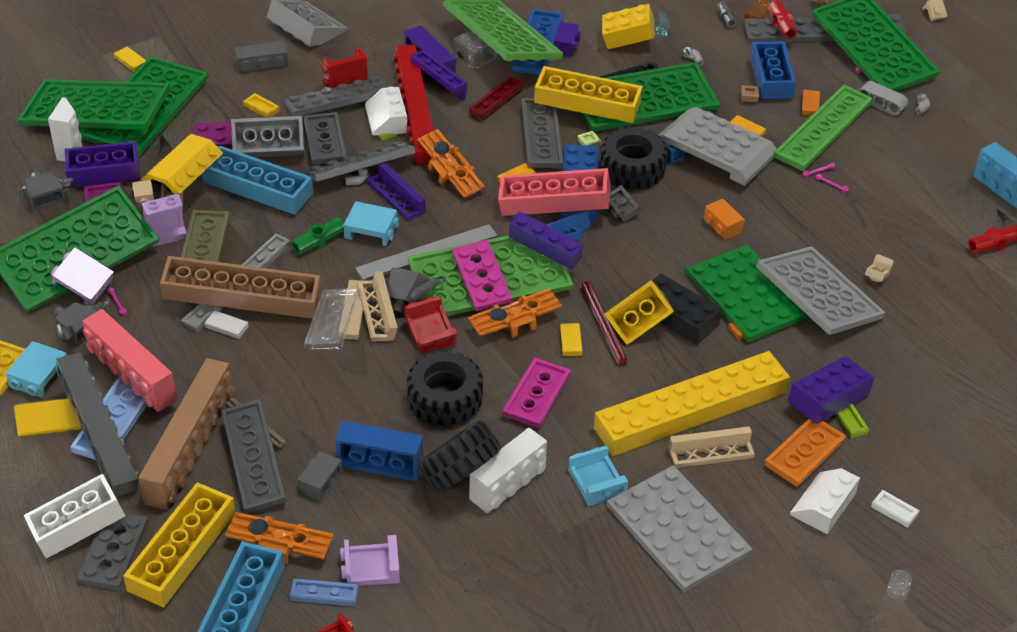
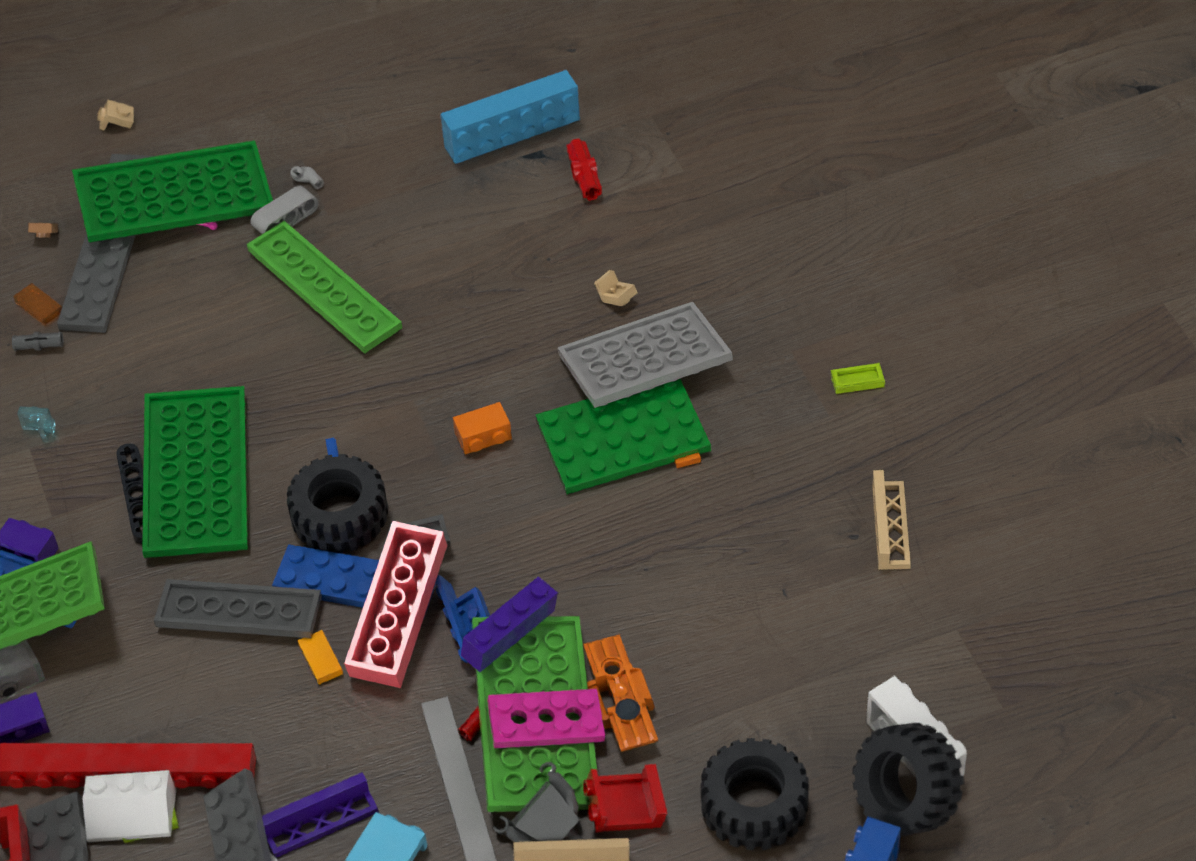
camera: 75 degrees left, 5 degrees up
dark purple fence [411,50,468,101] -> none
orange piece [417,129,485,198] -> none
dark red plate [469,76,524,120] -> none
dark pink plate [502,358,571,429] -> none
yellow brick [534,66,643,123] -> none
yellow tile [560,323,582,356] -> none
medium azure panel [568,446,628,506] -> none
yellowish green tile [577,131,601,146] -> none
dark red axle [581,281,627,366] -> none
yellow brick [594,351,790,456] -> none
yellow brick [602,4,655,49] -> none
yellow slope [604,280,674,345] -> none
light grey plate [606,465,753,593] -> none
black brick [652,273,722,345] -> none
light grey slope [658,107,777,186] -> none
light grey arm [683,47,704,66] -> none
light orange tile [730,115,766,137] -> none
medium nougat plate [741,85,759,102] -> none
blue brick [750,41,796,99] -> none
orange plate [764,419,846,487] -> none
red piece [768,0,798,40] -> none
dark purple brick [787,356,875,424] -> none
white slope [790,468,860,534] -> none
orange tile [801,89,820,116] -> none
dark pink hinge [803,162,836,178] -> none
dark pink hinge [816,174,849,193] -> none
white tile [871,490,920,528] -> none
clear wheel [887,570,912,601] -> none

